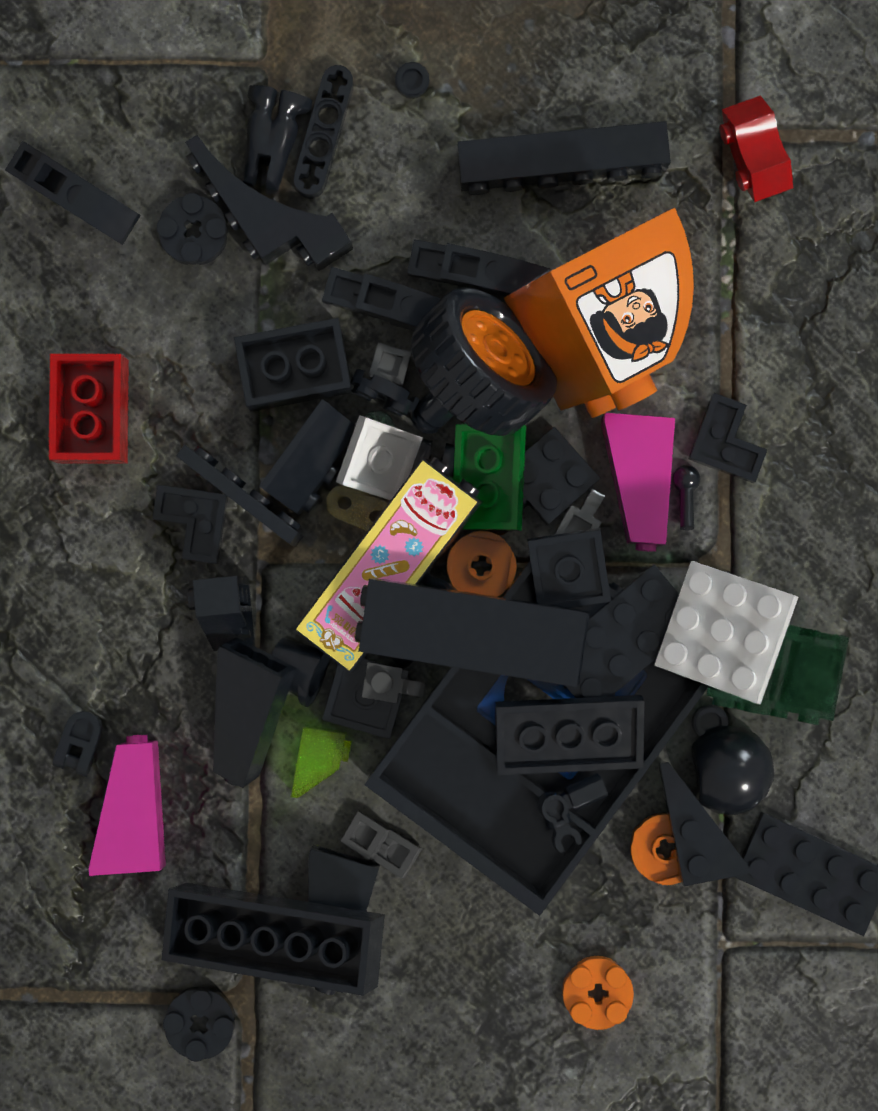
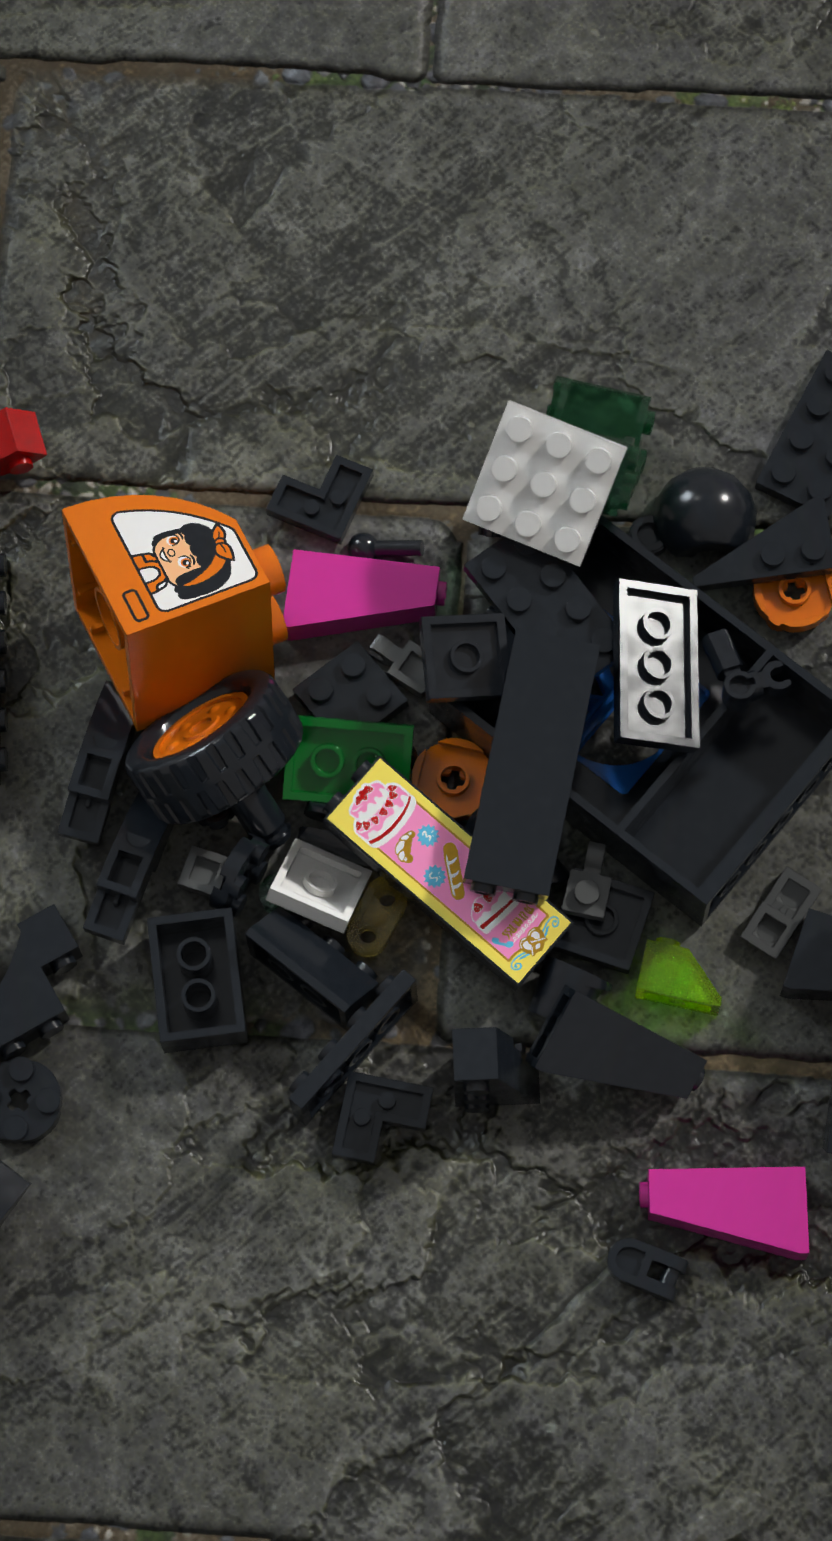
camera: 85 degrees left, 15 degrees down
red brick [49,354,129,464] -> none

